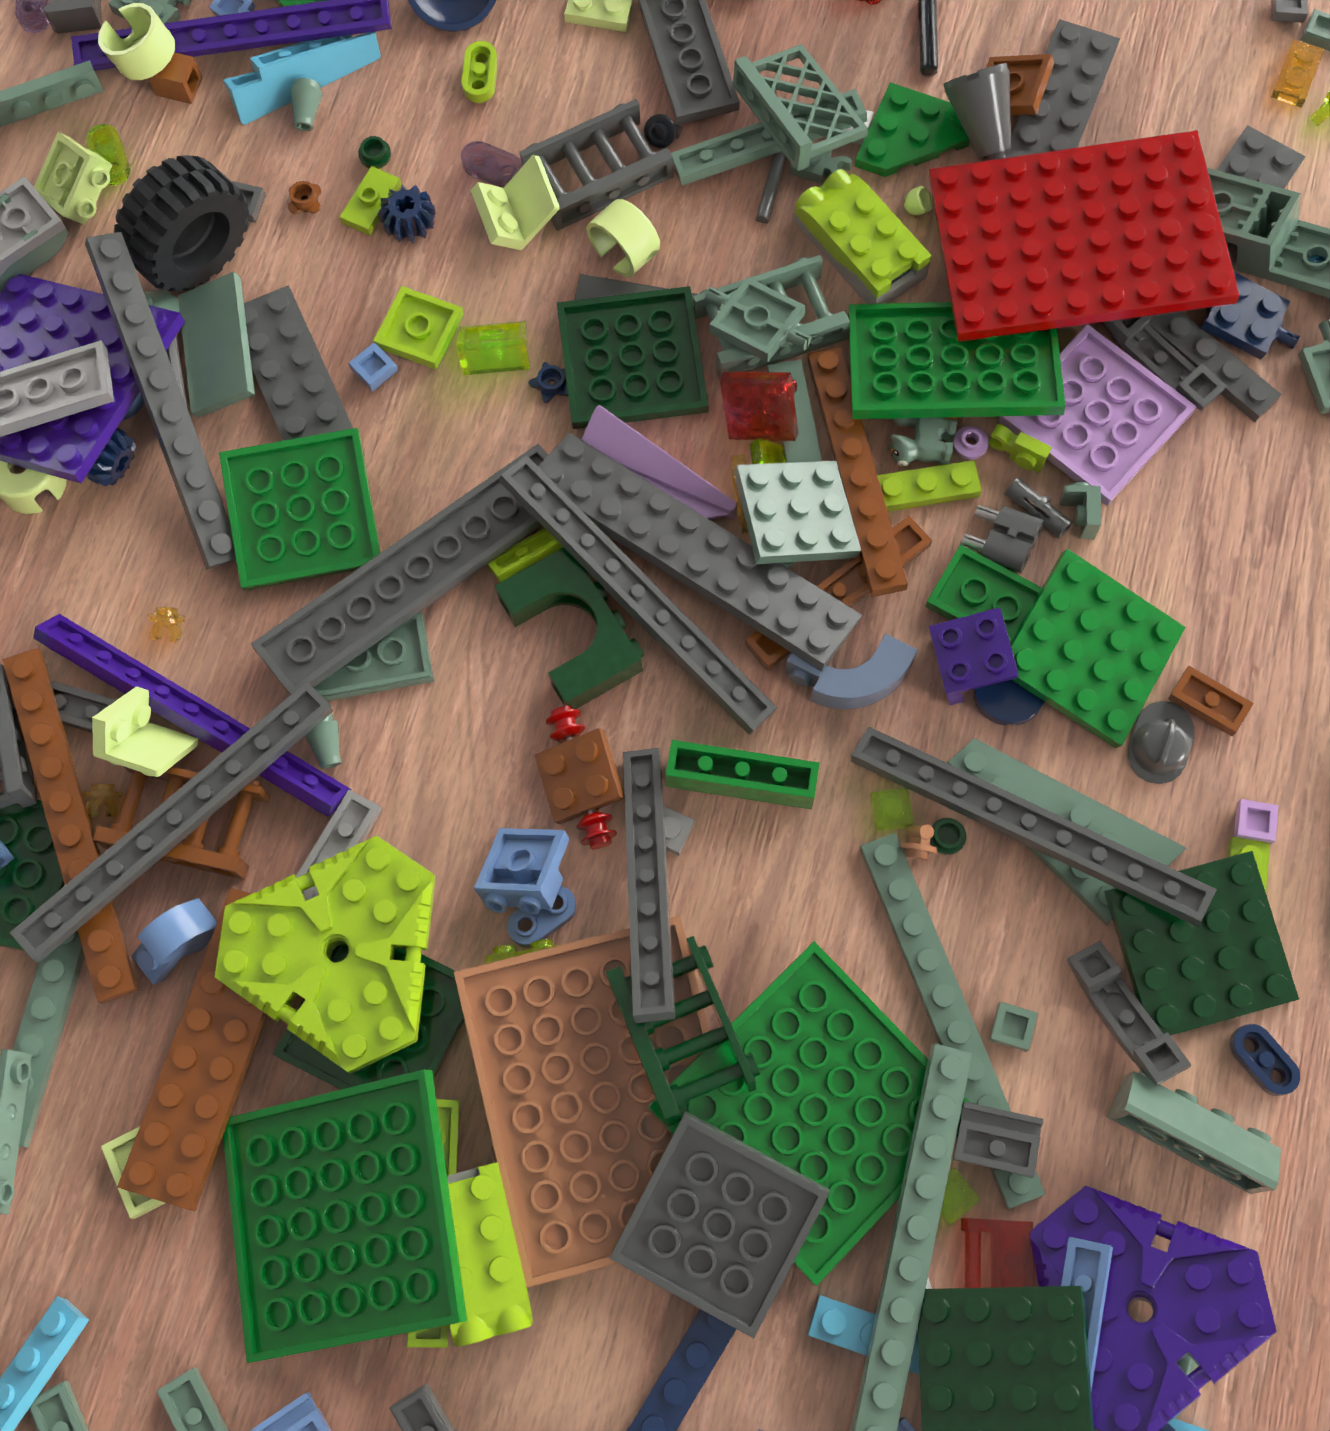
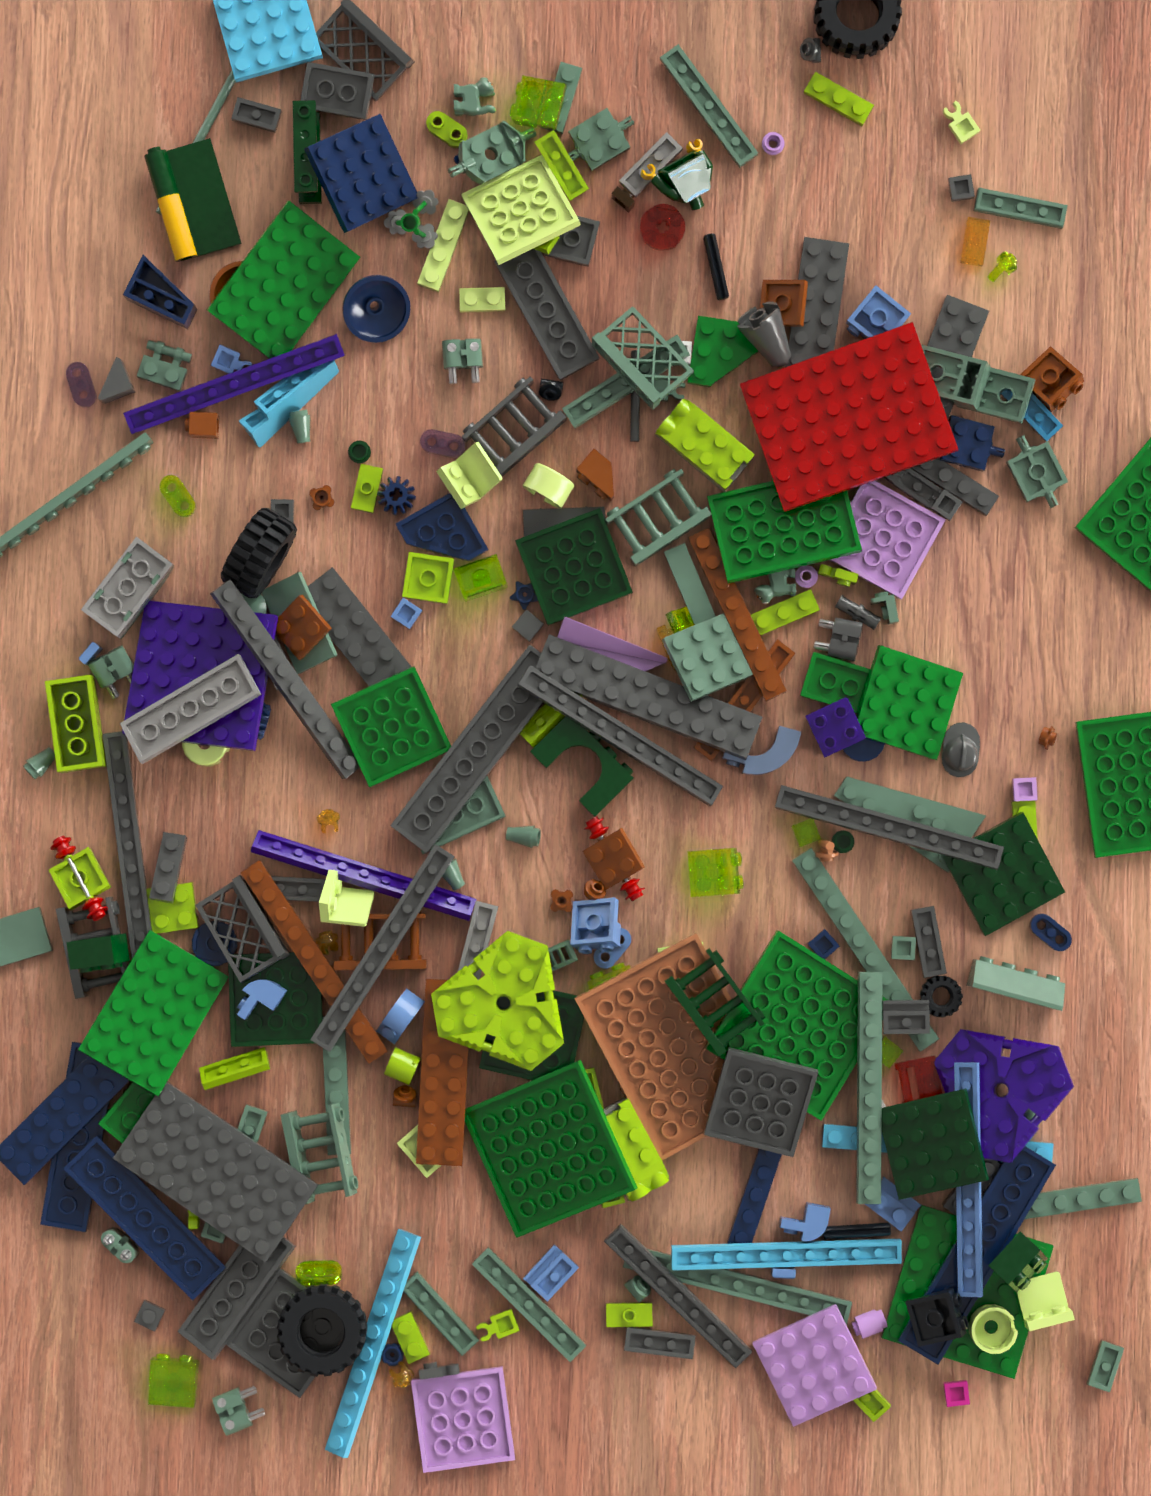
camera: 15 degrees left, 15 degrees up
yellowish green plate [34,132,112,225] -> none
yellowish green piece [98,3,175,80] -> none
lime plate [462,41,498,103] -> none
dark grey plate [623,748,675,1023] -> none
light grey plate [664,807,695,856] -> none
green brick [665,740,820,810] -> none
sand green plate [705,277,811,362] -> none
clear red plate [720,372,799,441] -> none
yellowish green hinge [904,186,933,216] -> none
dark grey slope [1067,941,1191,1086] -> none
dark orange plate [1168,666,1254,737] -> none
none -> dark orange plate [276,595,332,660]
none -> lime piece [384,1047,421,1085]
none -> dark orange plate [393,1085,416,1107]
none -> dark blue plate [396,493,489,561]
none -> sand green piece [442,339,483,384]
none -> sand green cone [506,825,541,848]
none -> dark grey tile [512,609,544,642]
none -> sand green slope [548,939,578,972]
none -> dark orange plate [550,889,573,912]
none -> dark orange slope [576,448,614,501]
none -> dark orange plate [584,879,606,900]
none -> clear neon green plate [687,848,744,897]
none -> dark blue plate [807,929,840,959]
none -> medium blue plate [846,285,911,339]
none -> dark grey plate [911,906,947,978]
none -> black tyre [920,976,963,1017]
none -> dark orange plate [1038,726,1057,750]

